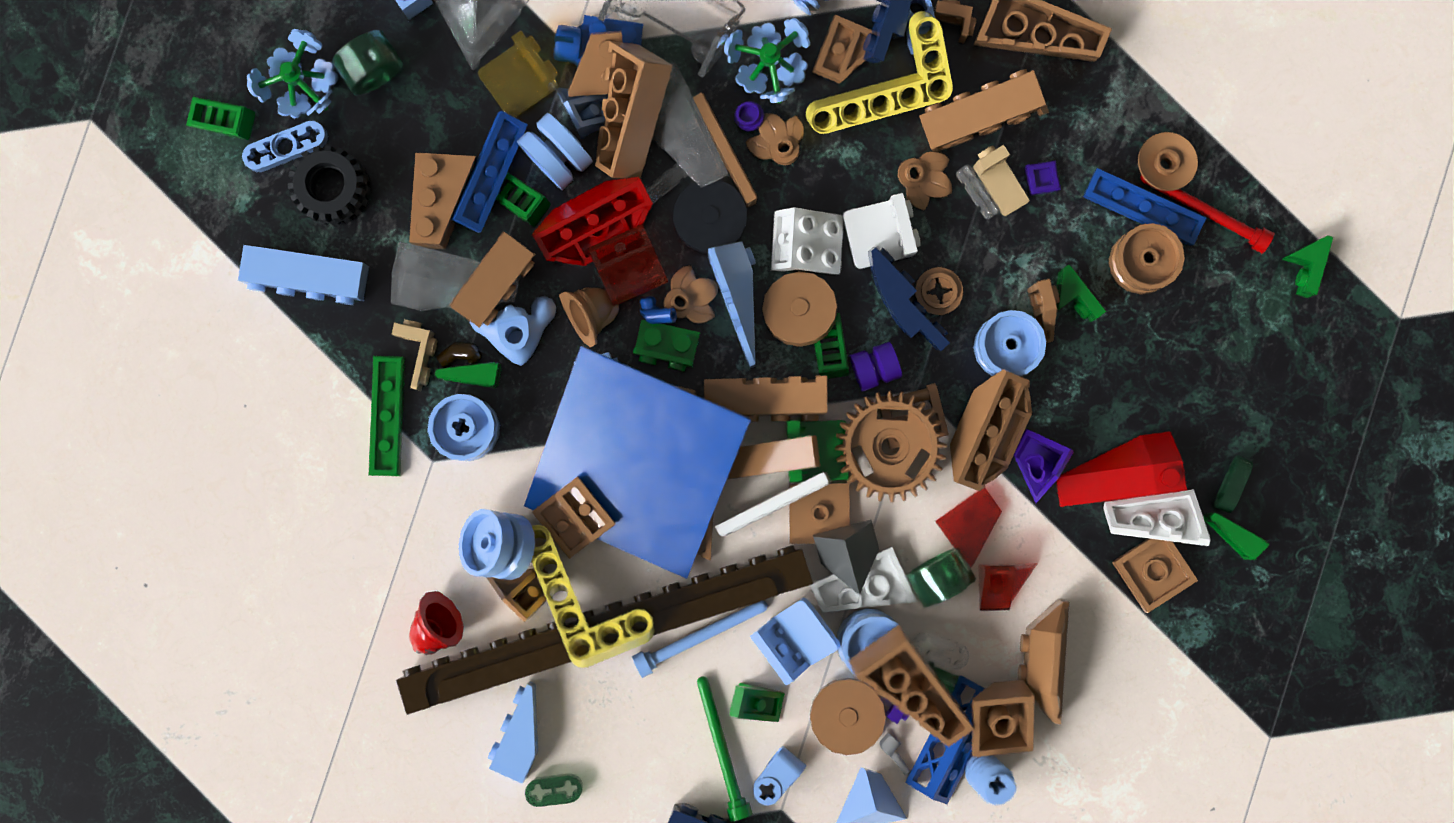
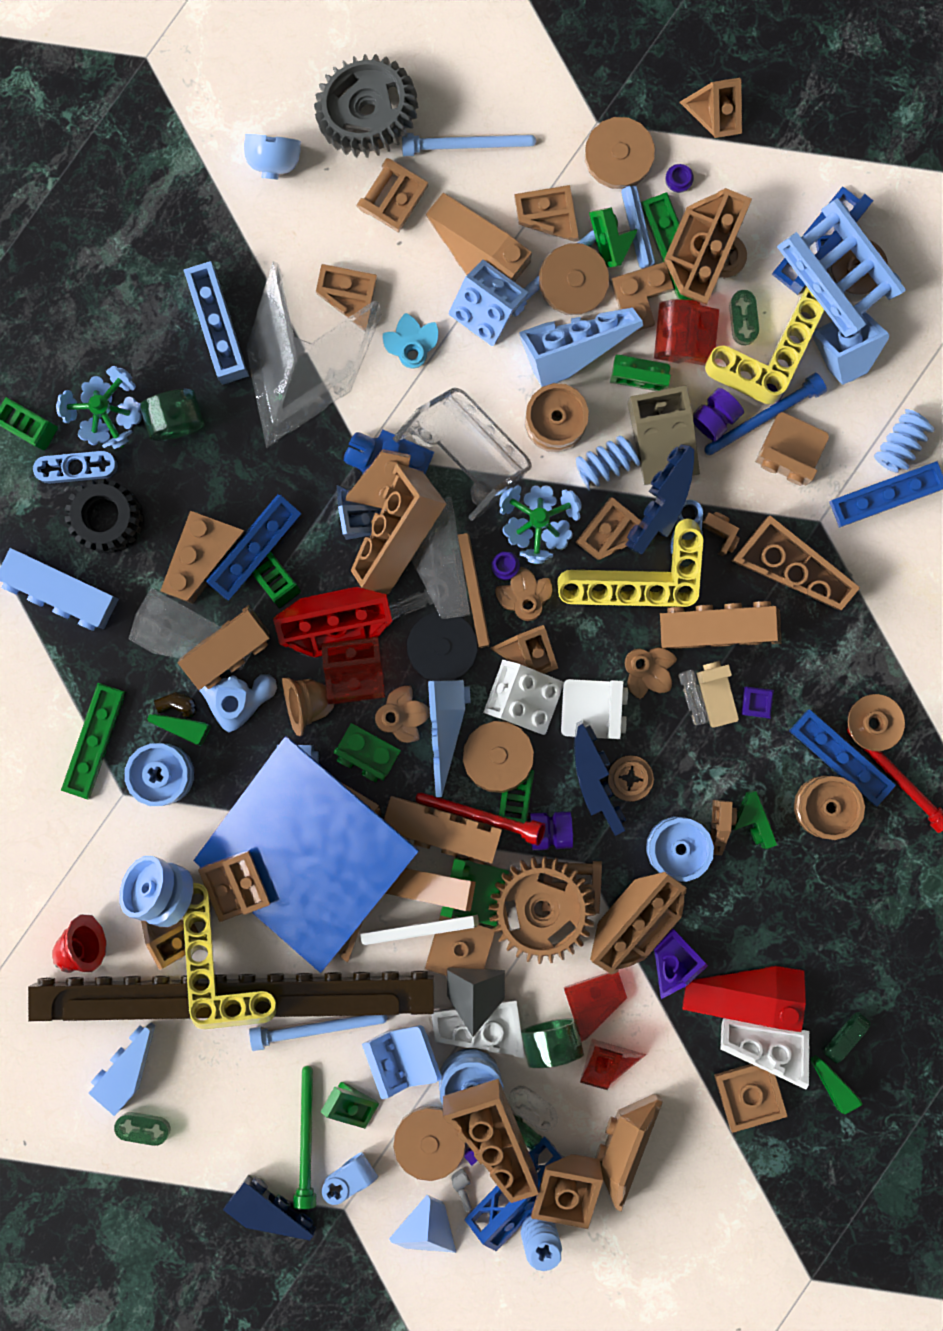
camera: 20 degrees right, 0 degrees up
tan bracket [391,319,437,391] -> none
clear yellow bracket [478,30,559,118] -> none
light blue wheel [517,113,593,191] -> none
blue arm [640,296,677,324] -> none
none -> red piece [416,793,546,846]
none -> medium nougat slope [490,625,558,674]

